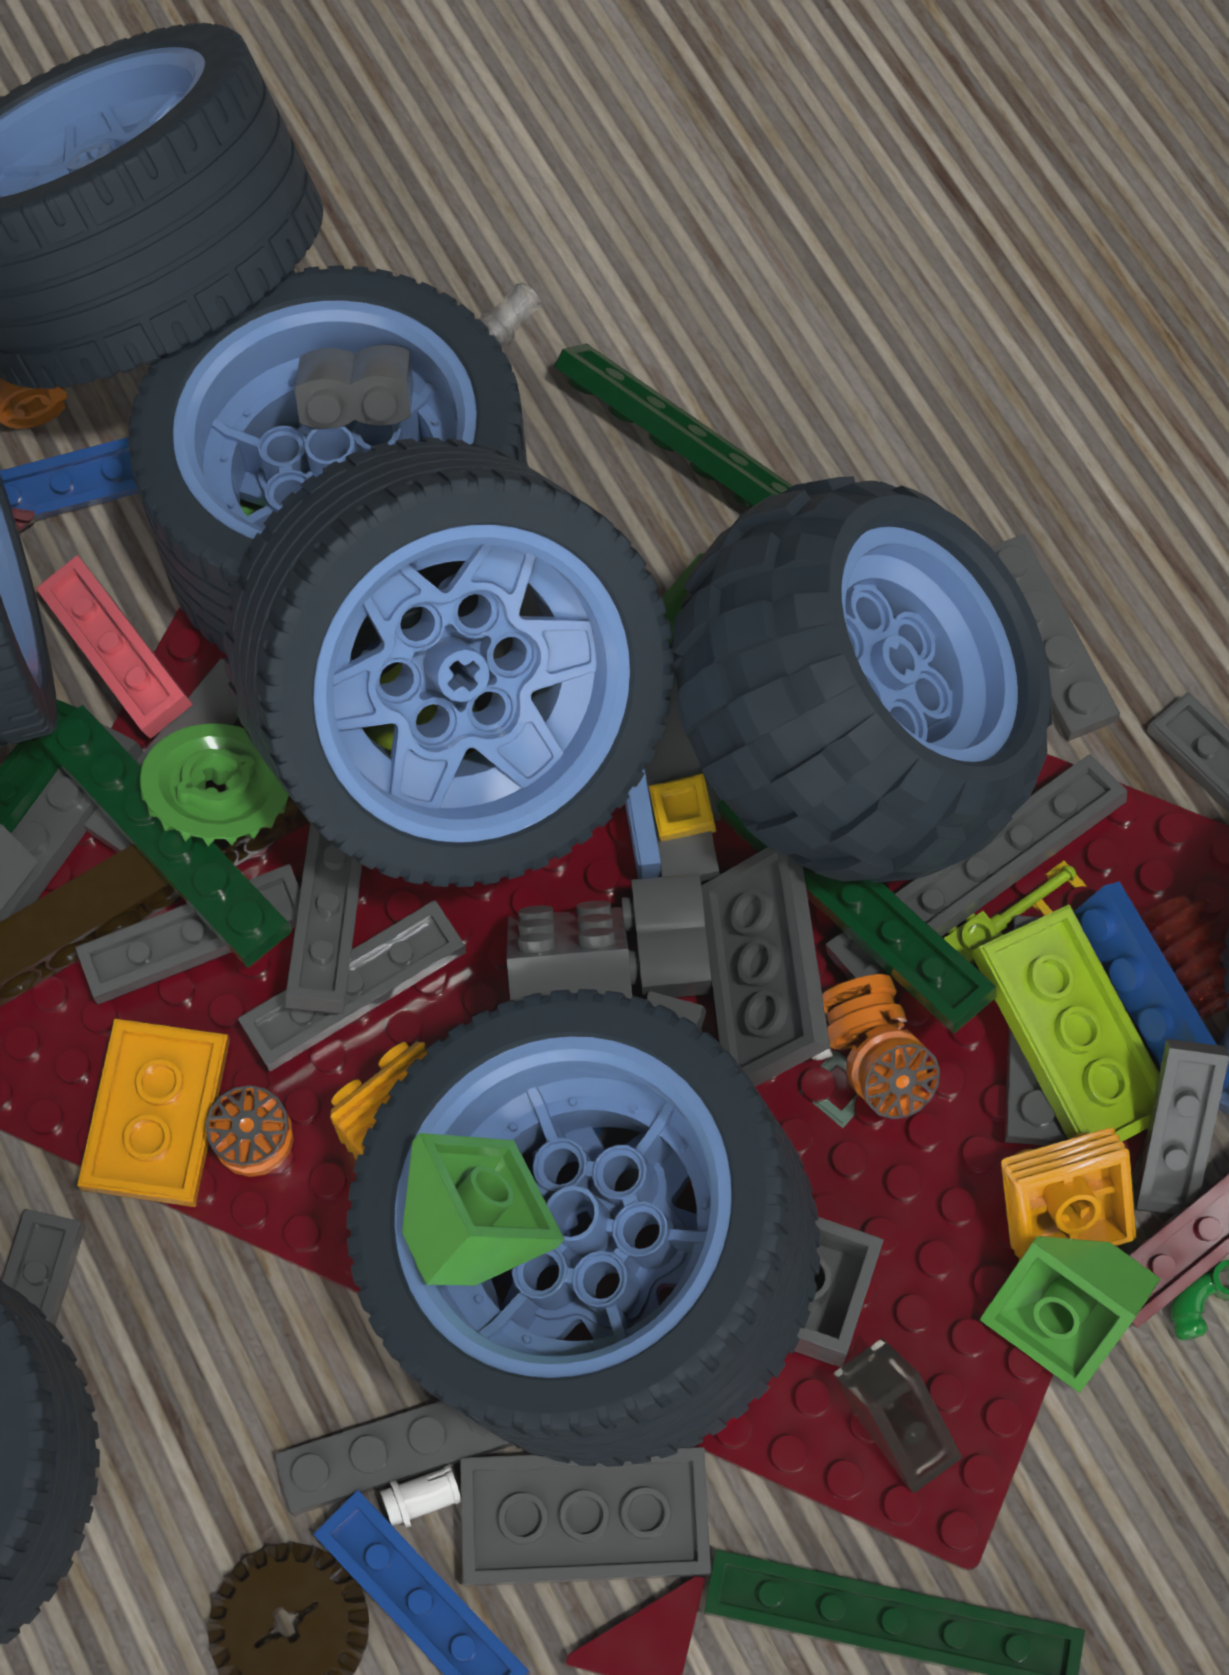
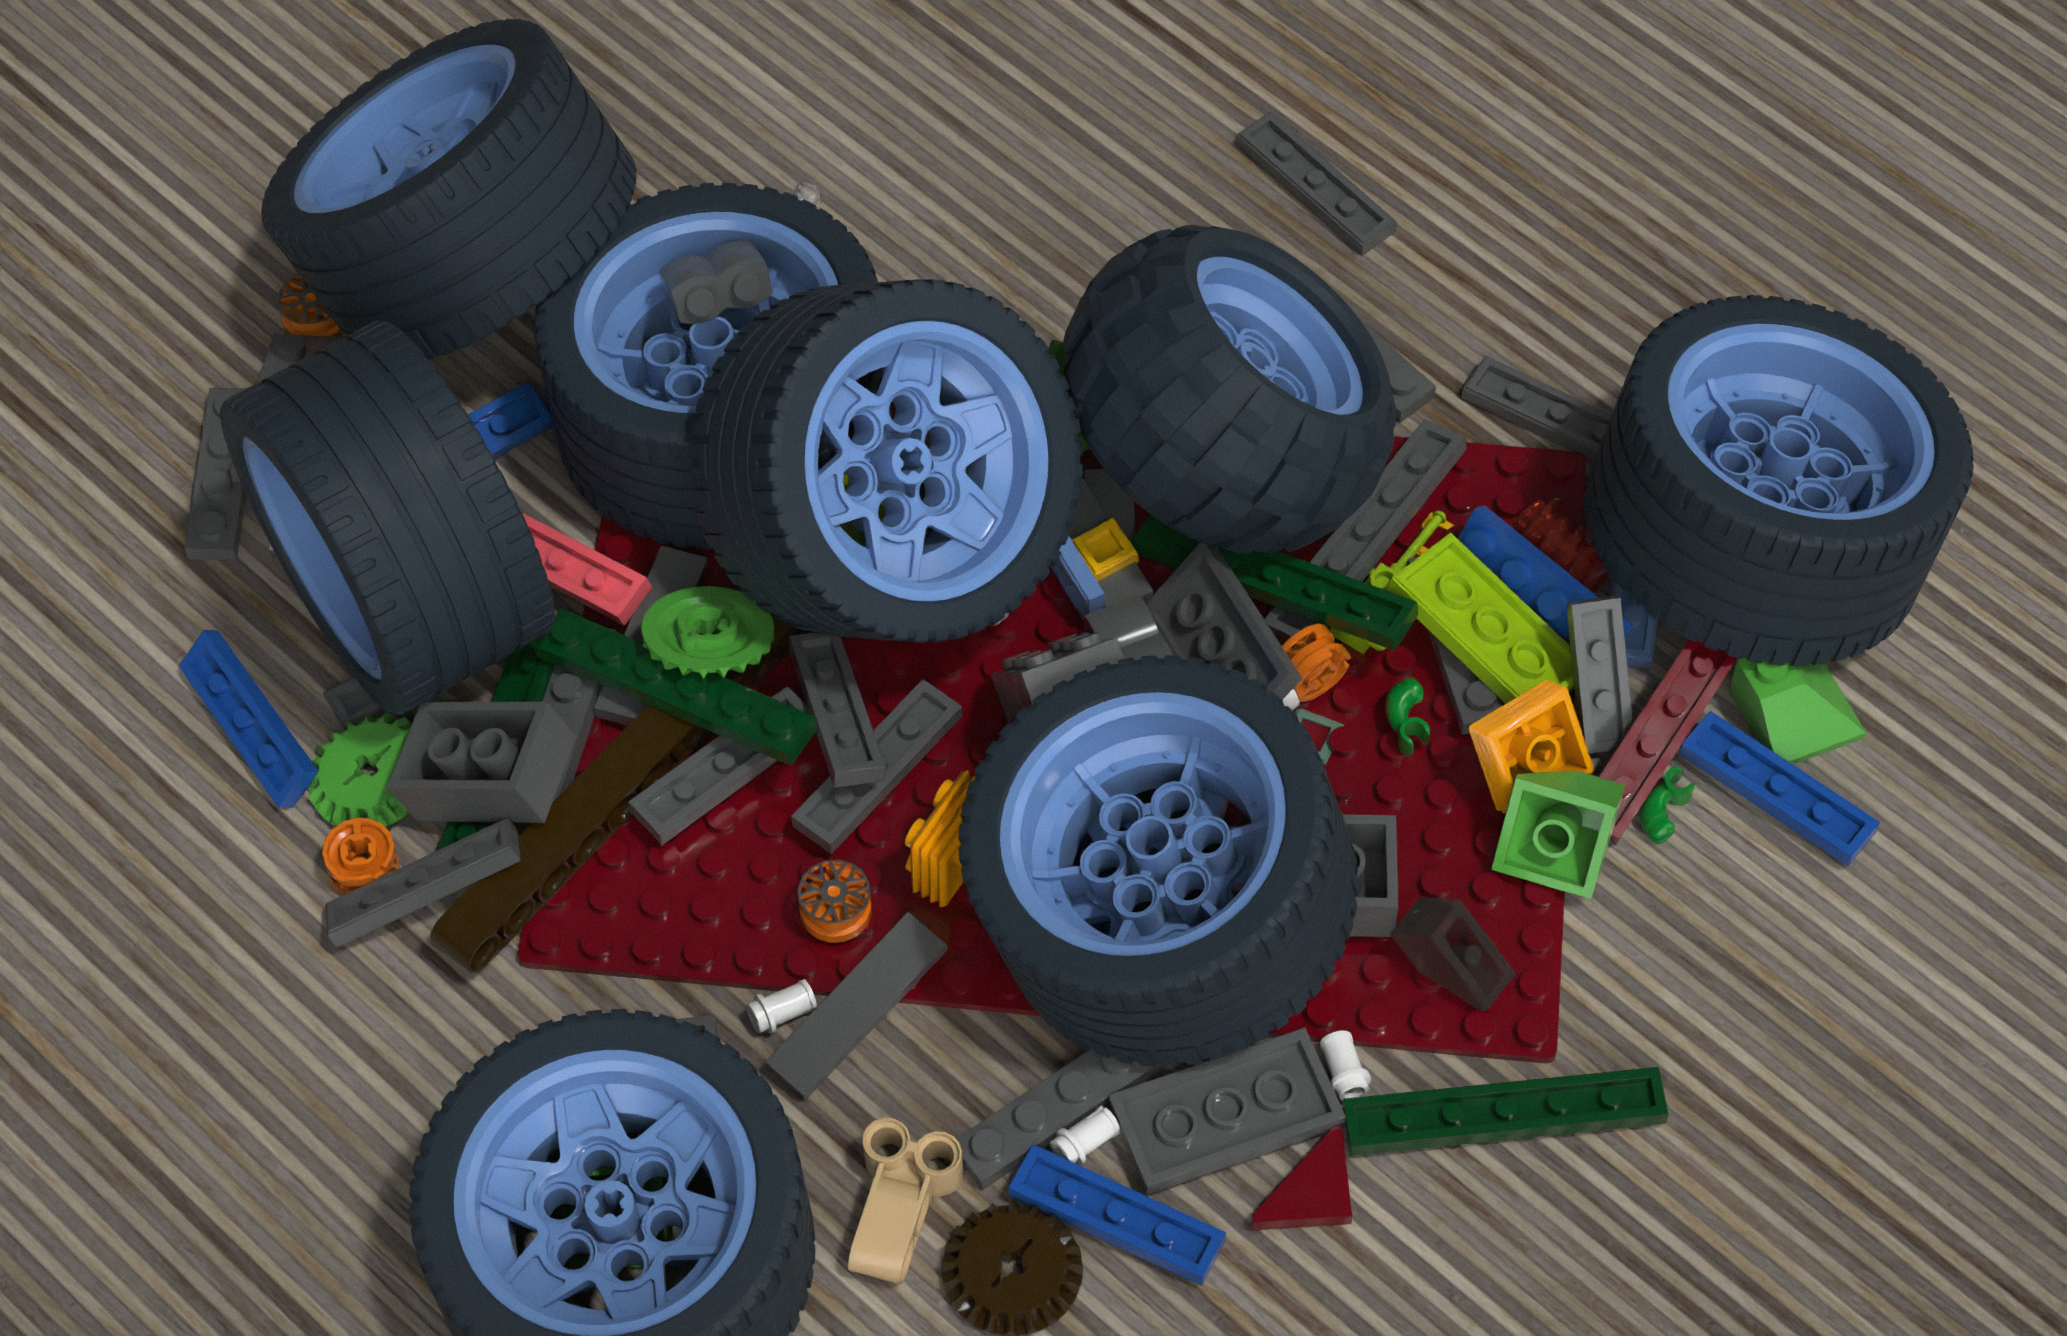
camera: 20 degrees left, 10 degrees down
light orange tile [77,1019,230,1207] -> none
bright green slope [402,1133,565,1286] -> none
dark green plate [554,343,793,508] -> none
orange wheel [846,1025,940,1119] -> none
none -> white pin [746,979,817,1034]
none -> dark grey tile [765,912,947,1100]
none -> tan piece [848,1118,964,1285]
none -> dark grey tile [1236,111,1397,256]
none -> white pin [1320,1031,1371,1101]
none -> green arm [1385,677,1430,755]

